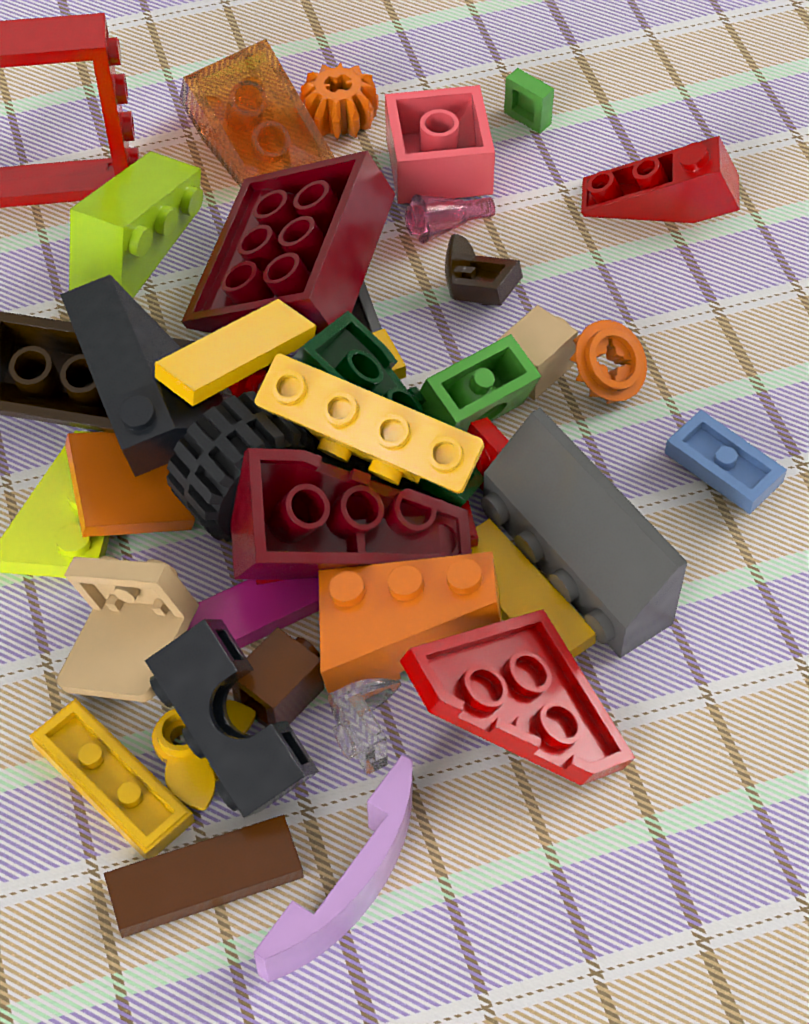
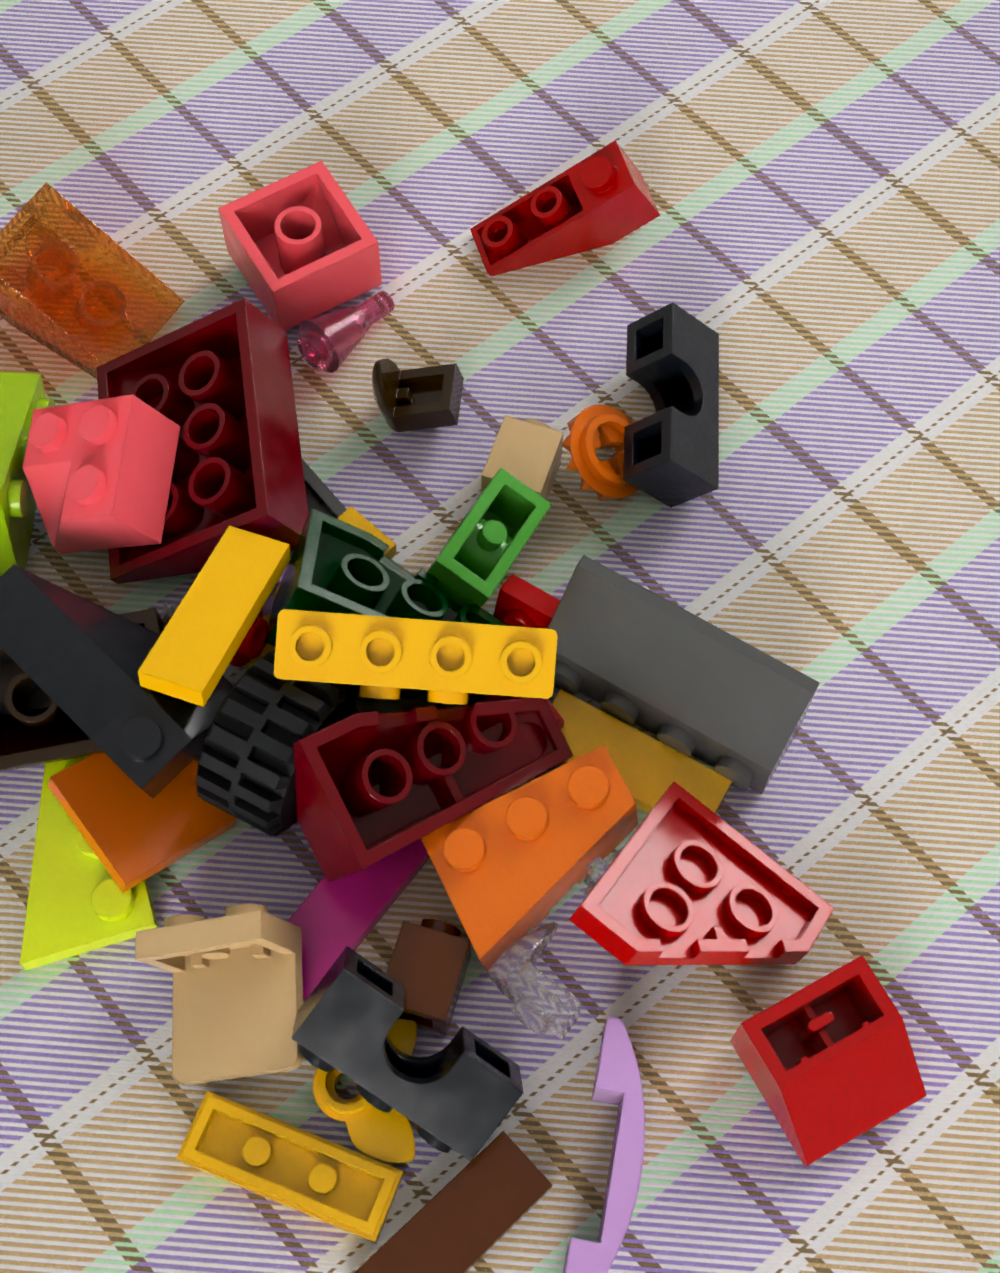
camera: 25 degrees left, 10 degrees up
orange gear [299,62,379,141] -> none
bright green plate [504,68,554,134] -> none
medium blue plate [665,410,787,514] -> none
none -> coral slope [22,394,181,554]
none -> black arch [623,302,719,508]
none -> red slope [730,955,927,1167]

